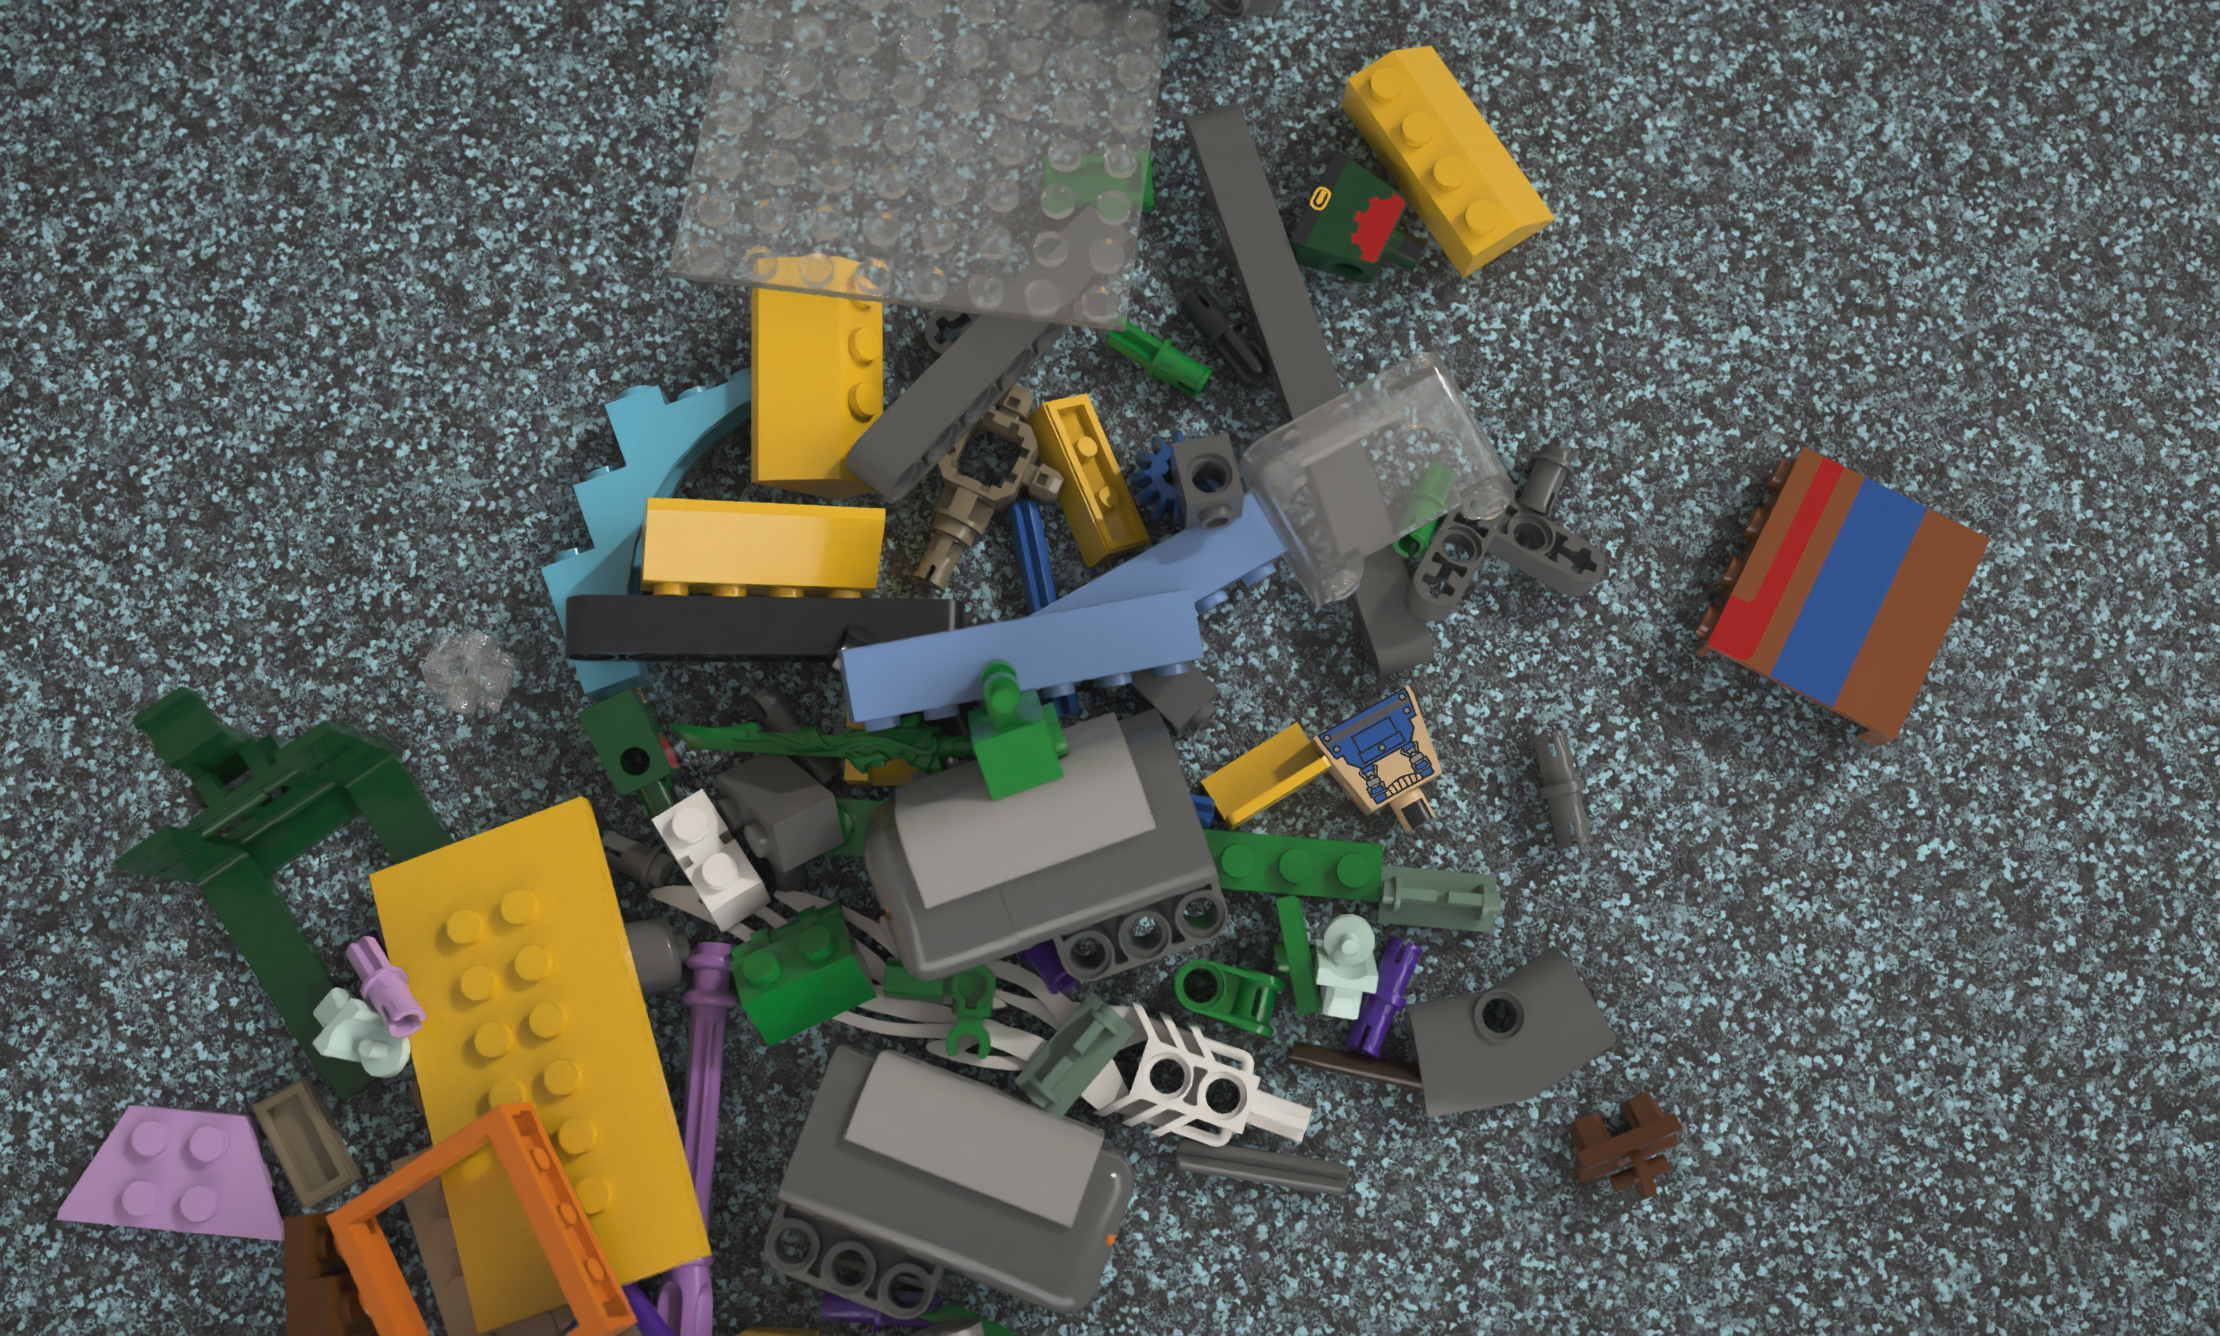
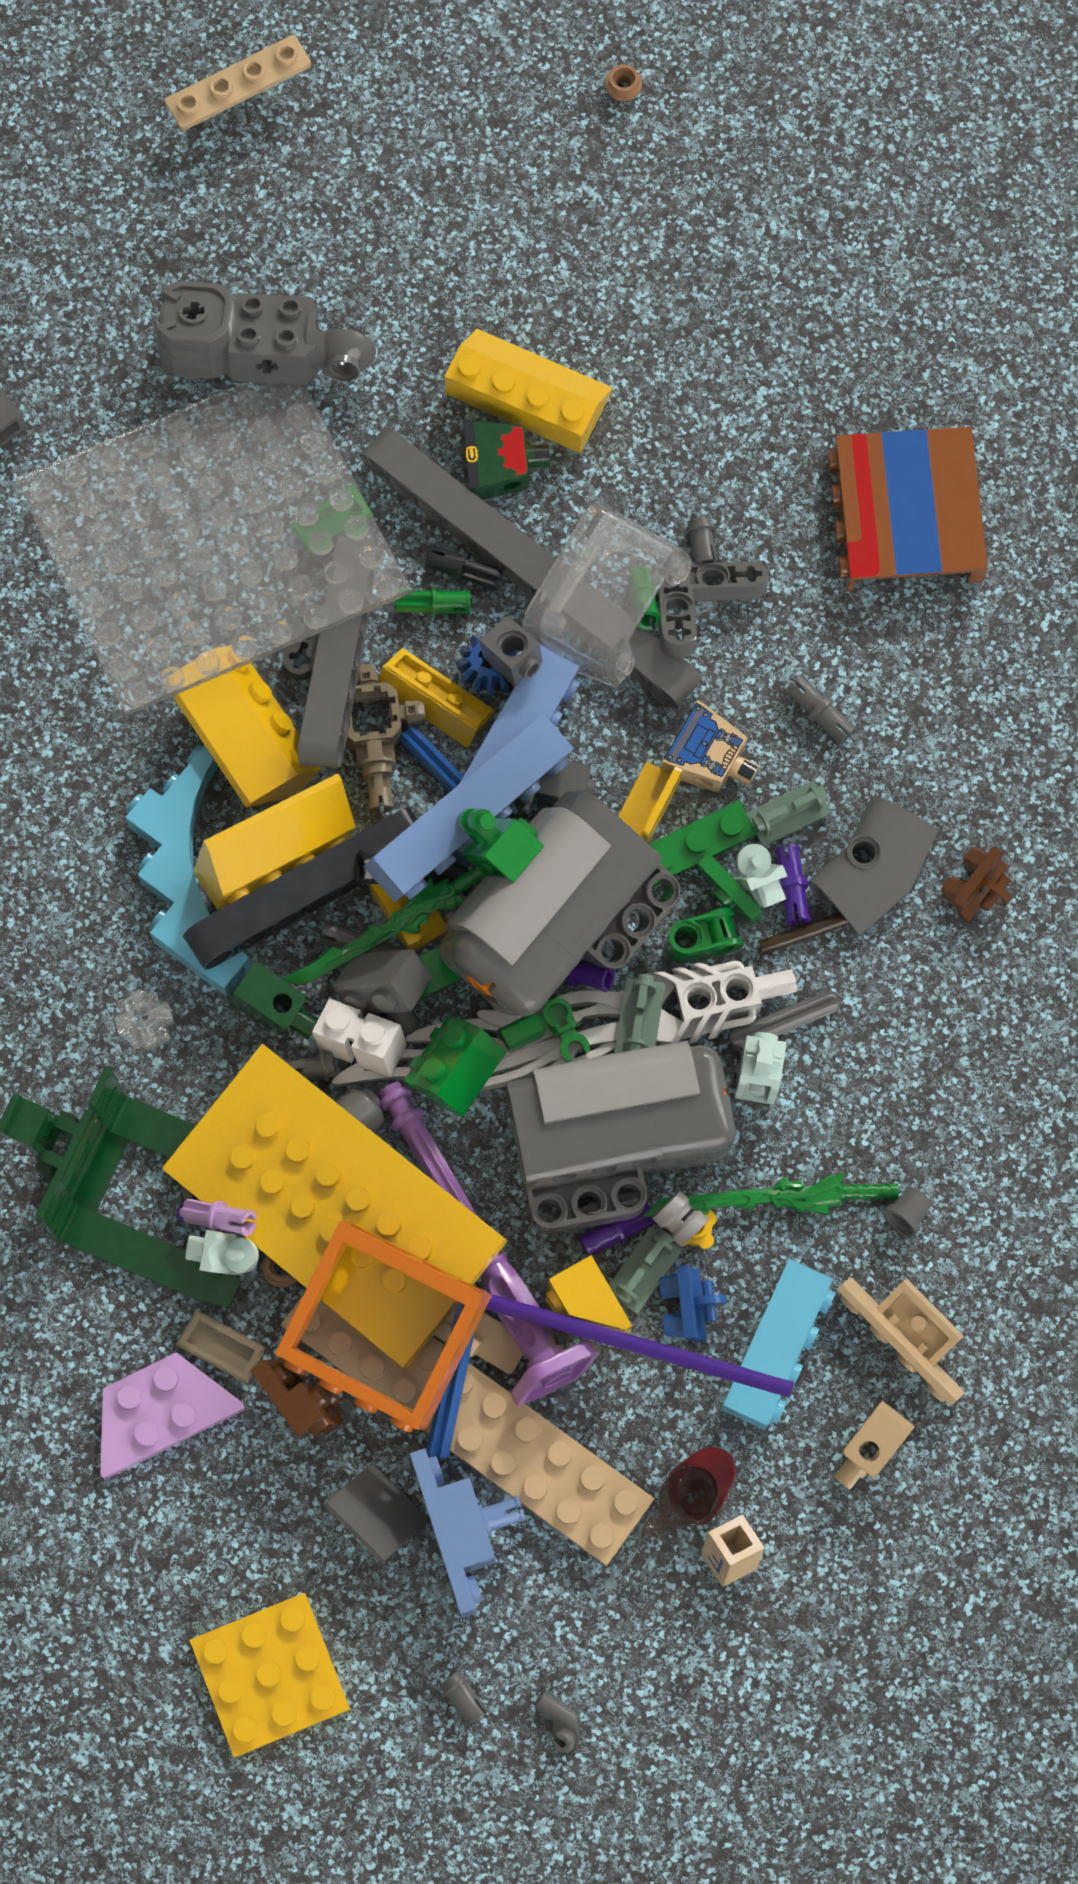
camera: 35 degrees left, 5 degrees down
none -> light aqua hinge [735,1032,787,1105]

